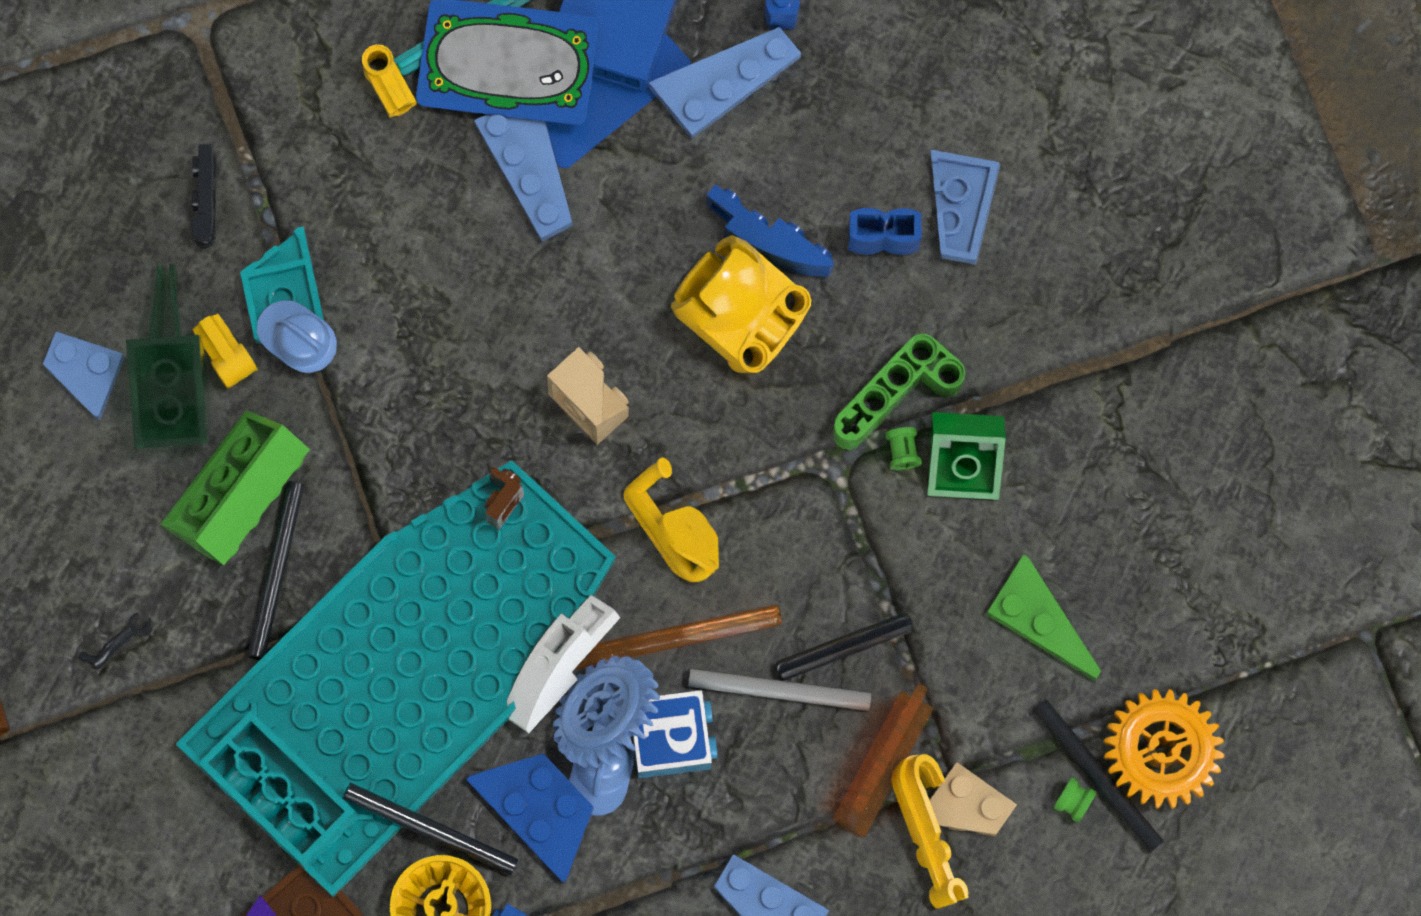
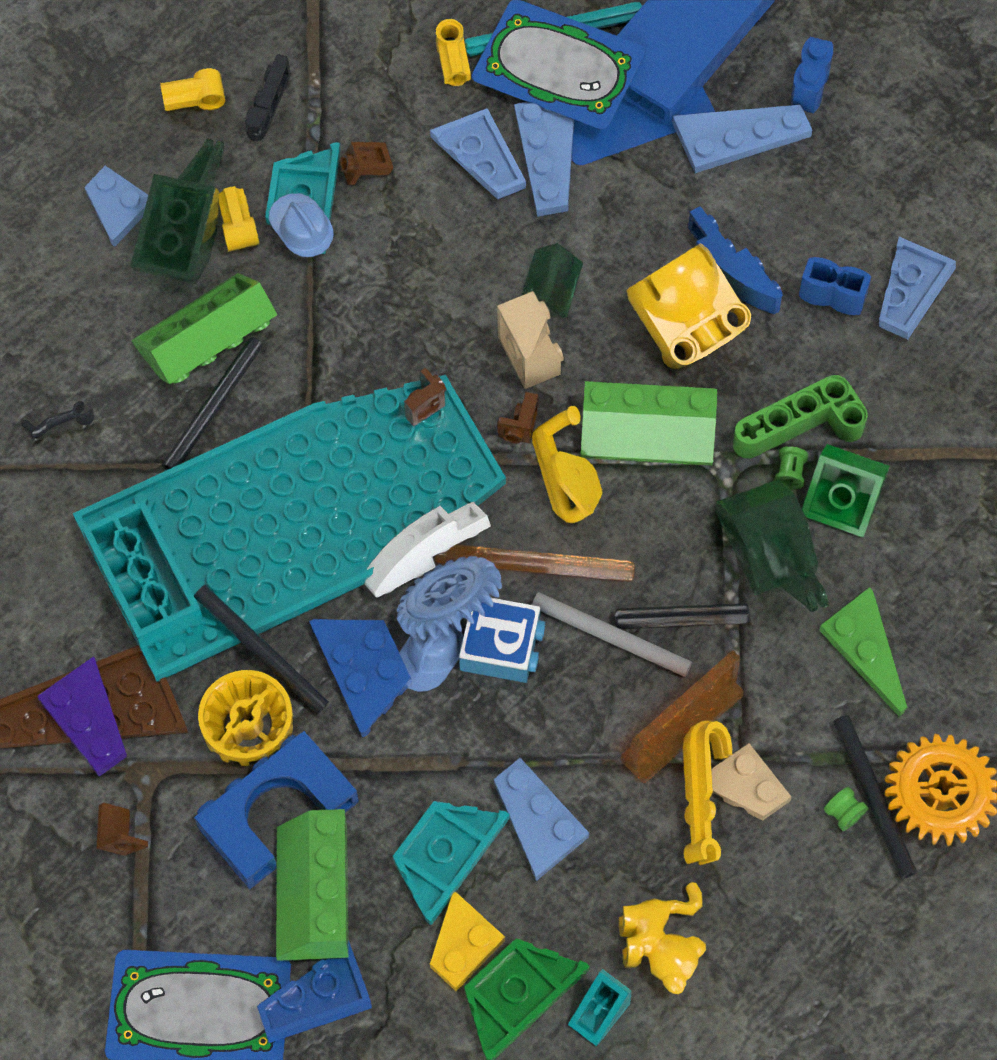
camera: 25 degrees right, 10 degrees down
none -> yellow piece [161,68,225,111]
none -> reddish brown bracket [340,142,394,185]
none -> medium blue wing [430,108,526,199]
none -> reddish brown bracket [497,392,539,444]
none -> clear green panel [521,243,583,318]
none -> slope [581,381,717,466]
none -> clear green slope [715,479,829,612]

